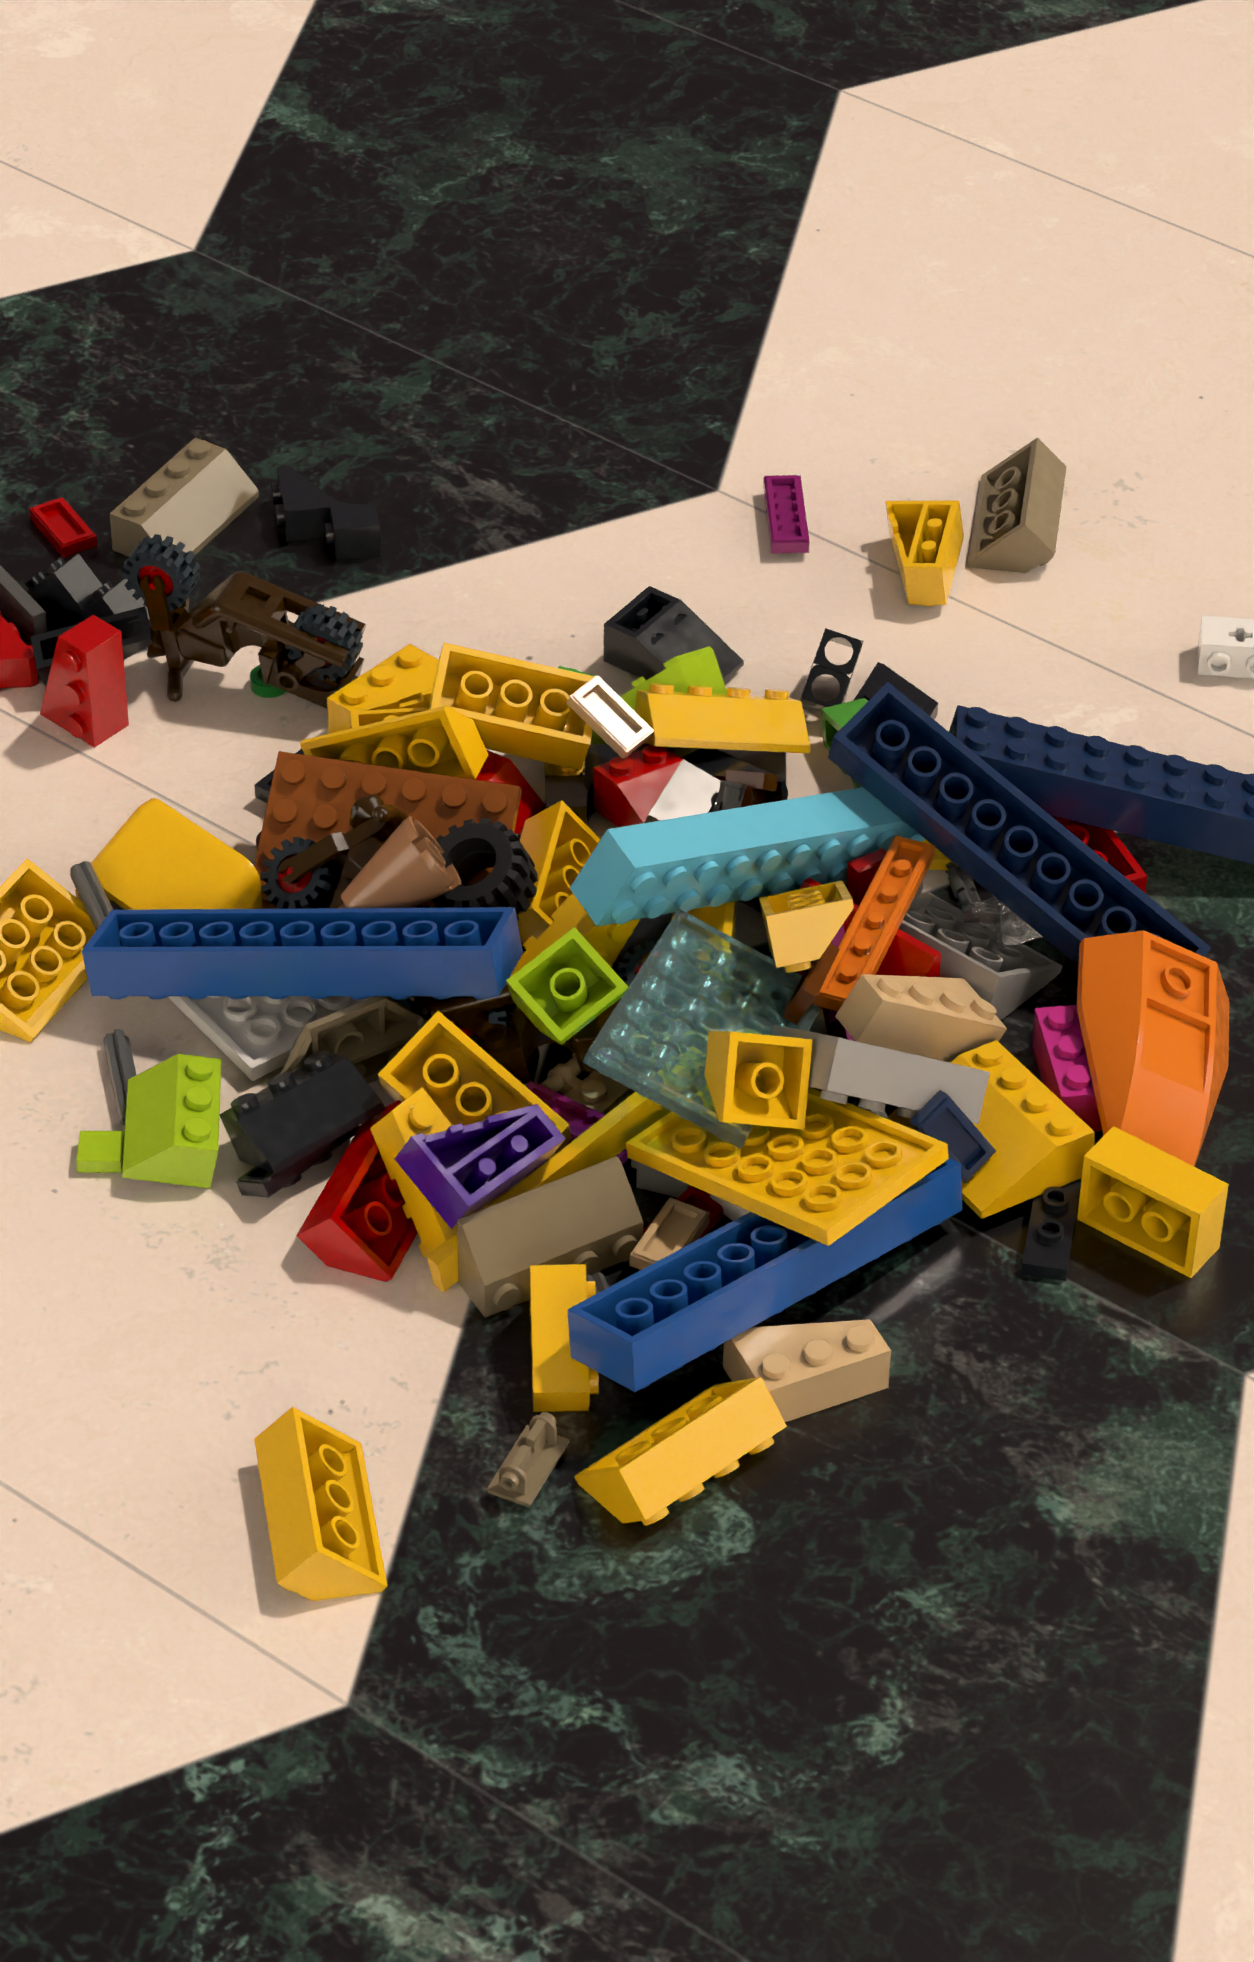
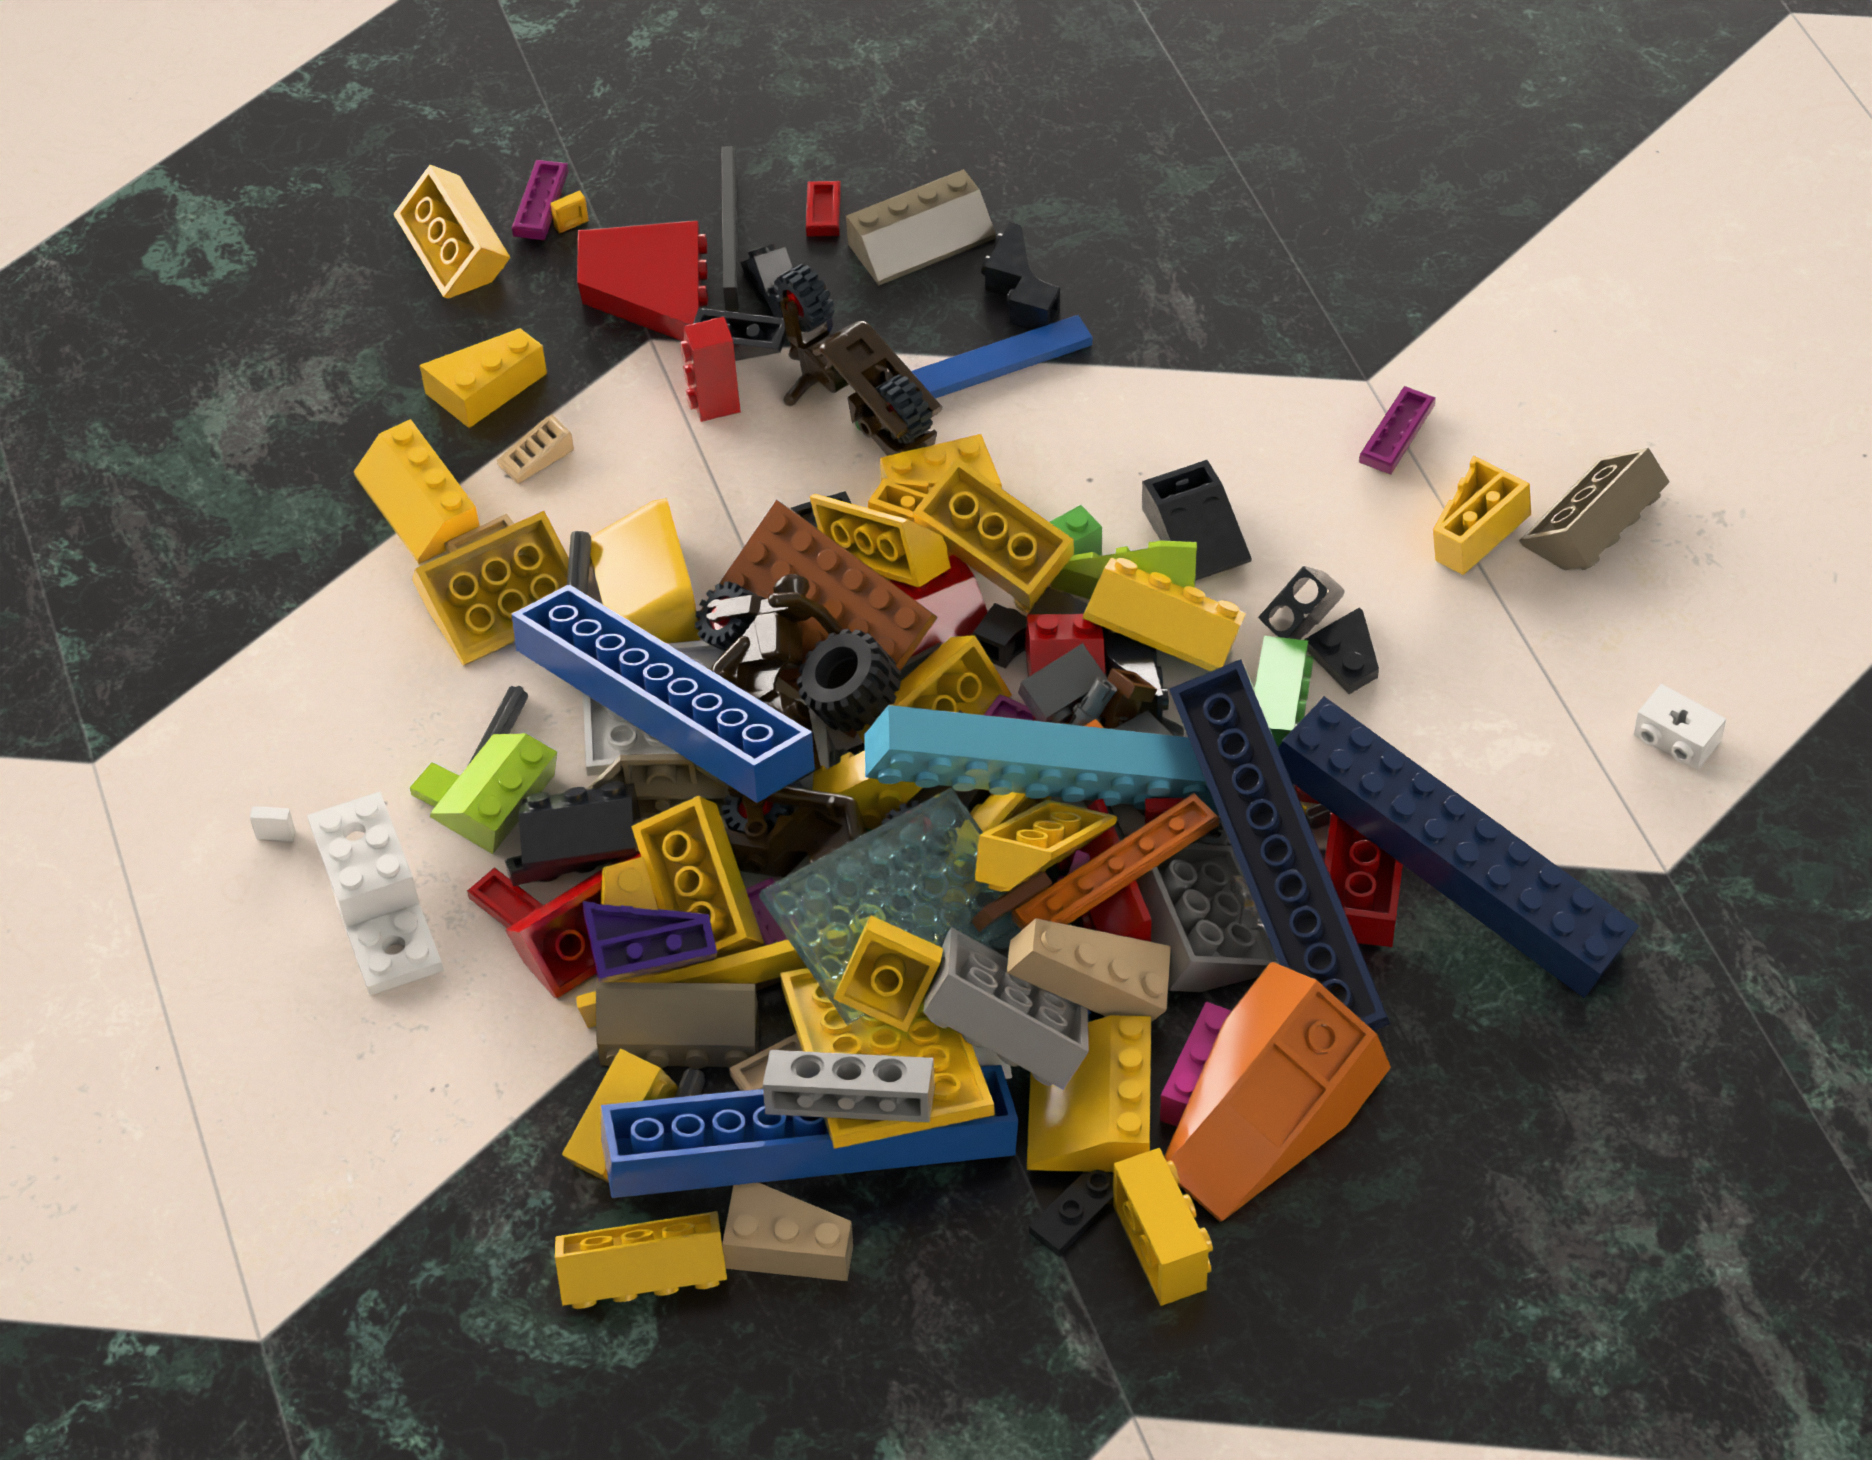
camera: 35 degrees right, 10 degrees up
yellow slope [254,1406,388,1601] -> none
medium nougat cone [339,816,461,908] -> none
dark tan hinge [486,1412,570,1507] -> none
lime slope [506,927,630,1045] -> none
tile [567,675,654,759] -> none
dark blue tile [909,1090,996,1183] -> none
none -> white bracket [307,791,444,995]
none -> red tile [467,867,544,928]
none -> light grey brick [763,1050,935,1123]
none -> blue tile [912,315,1093,399]

